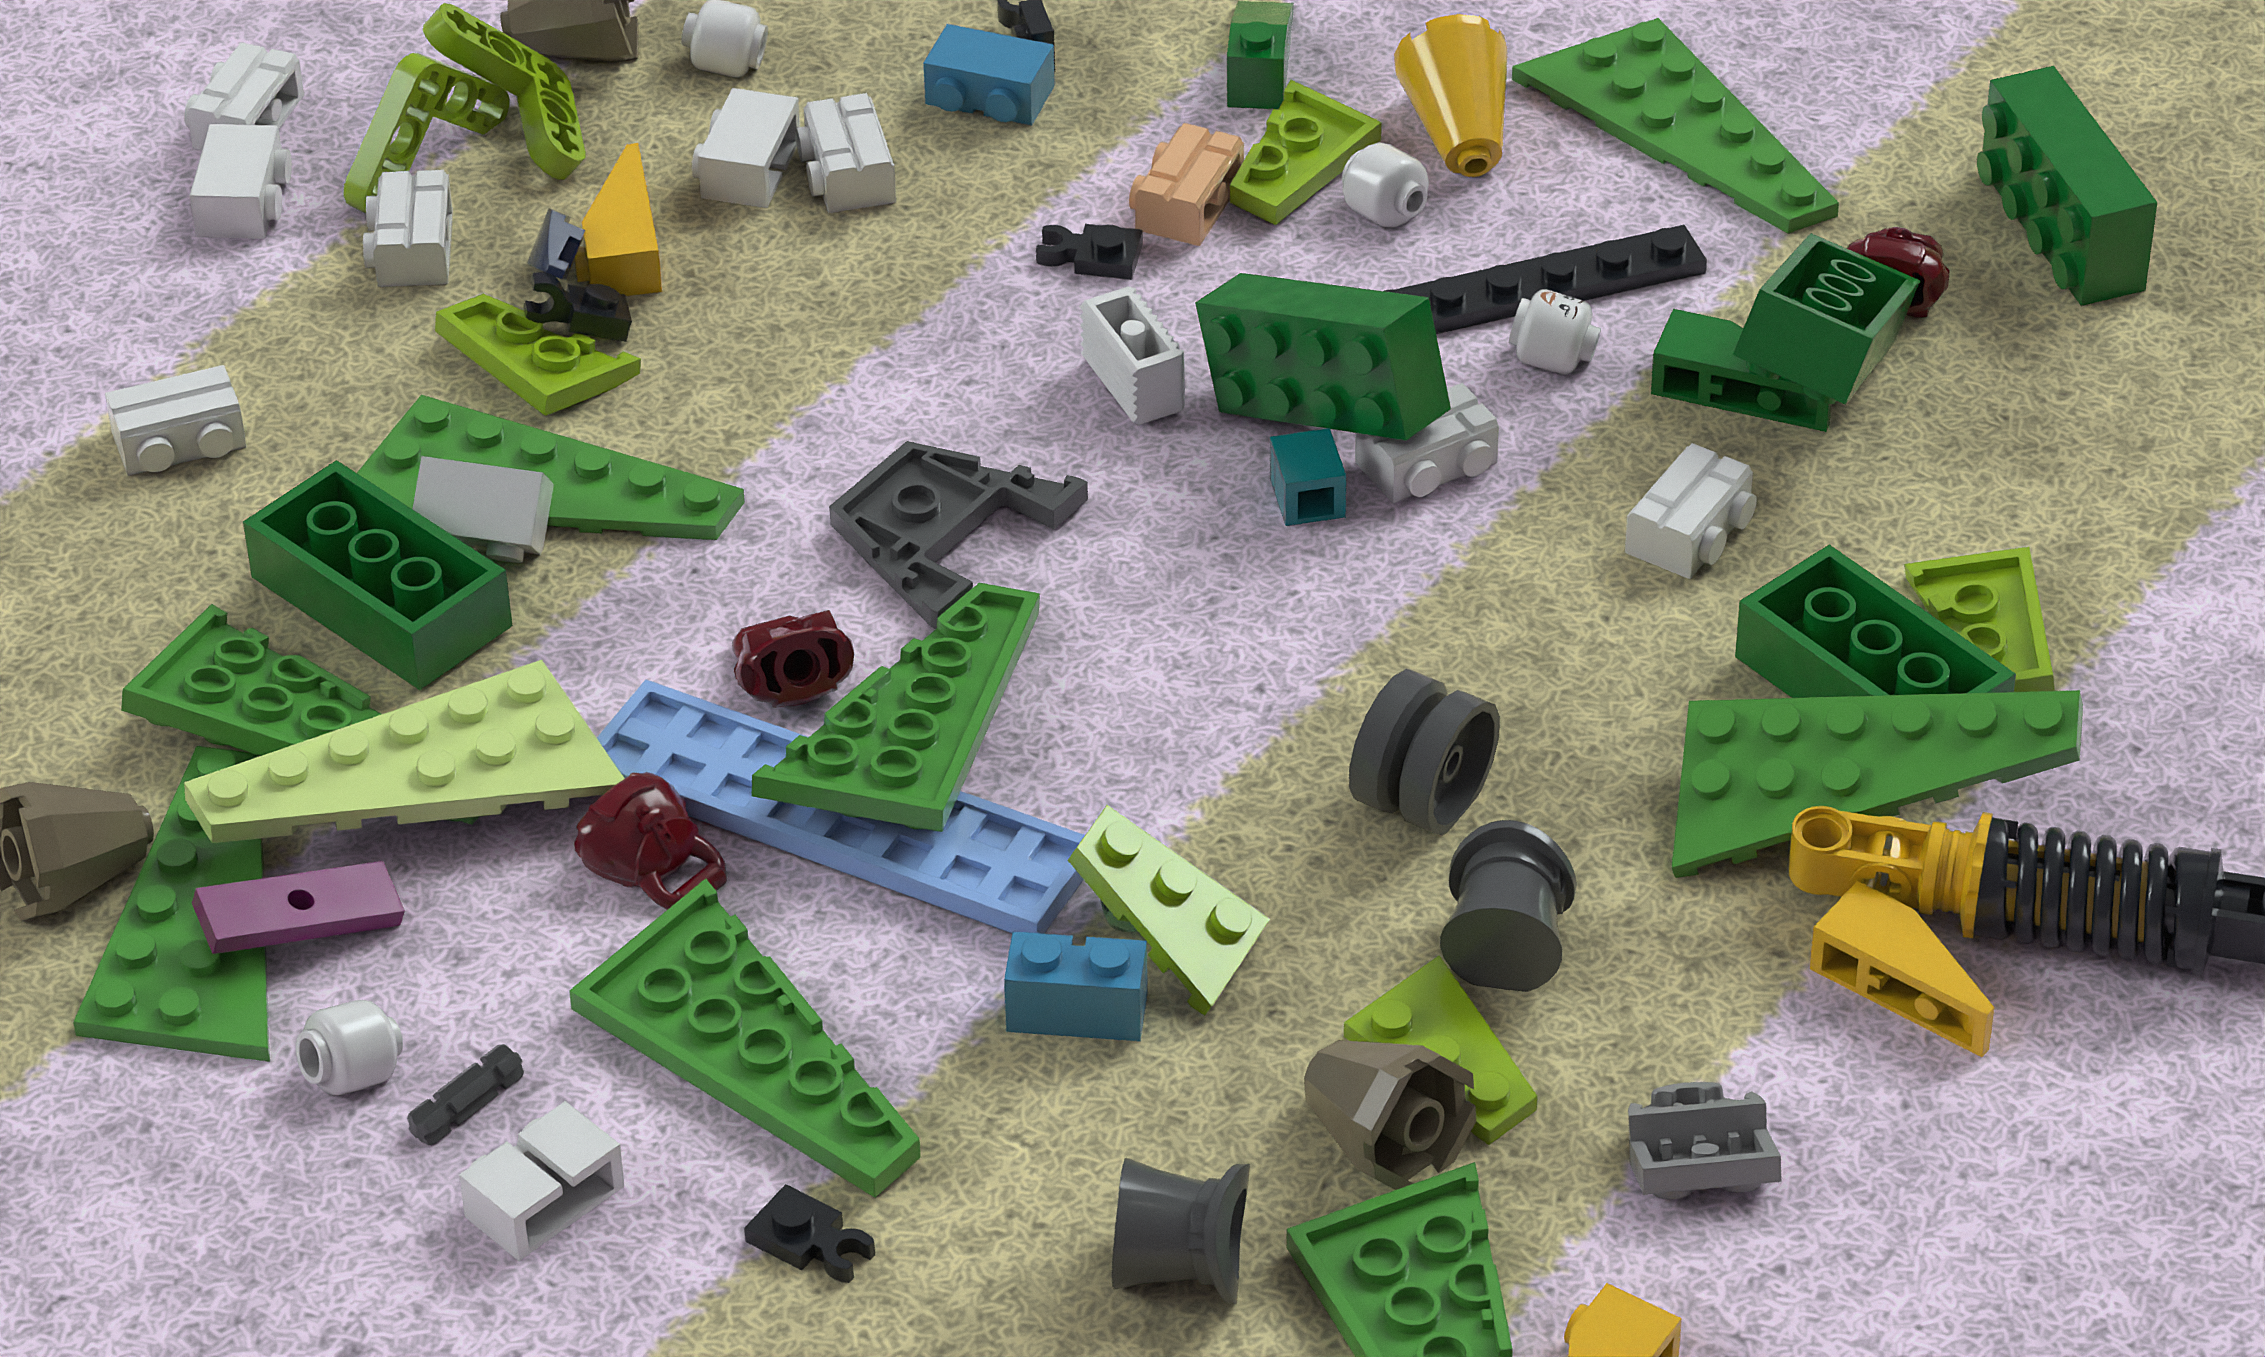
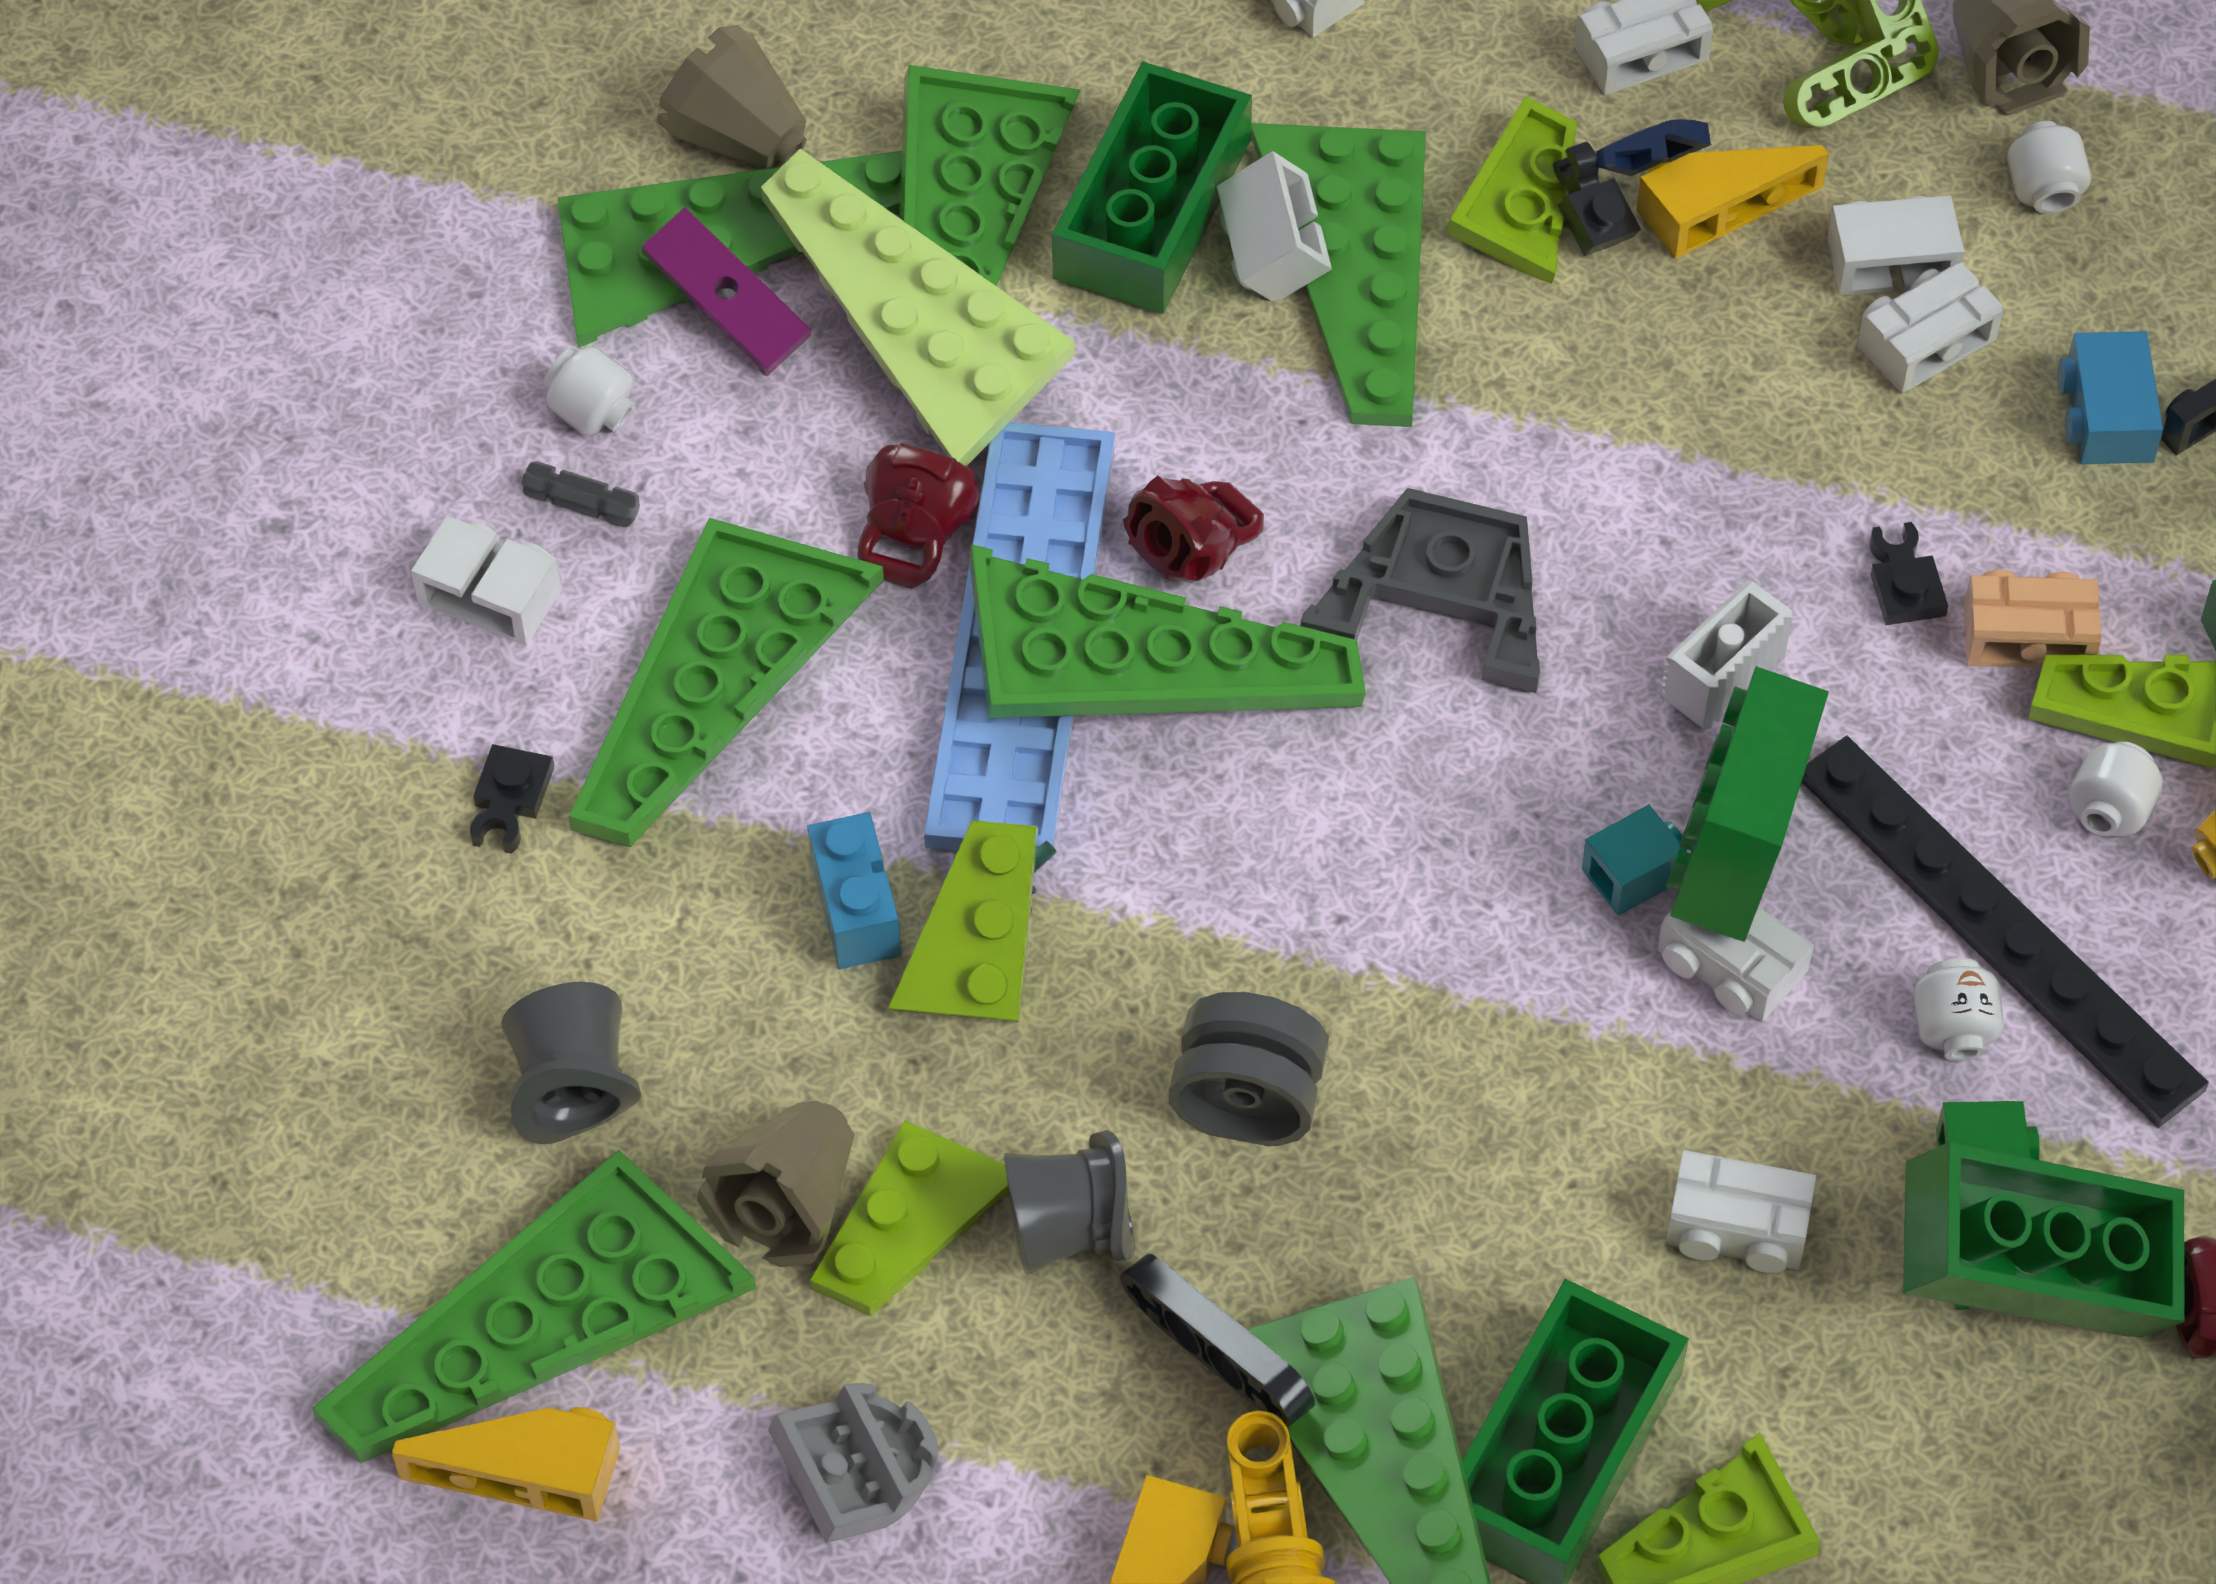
camera: 70 degrees right, 15 degrees up
none -> black beam [1120,1253,1315,1428]

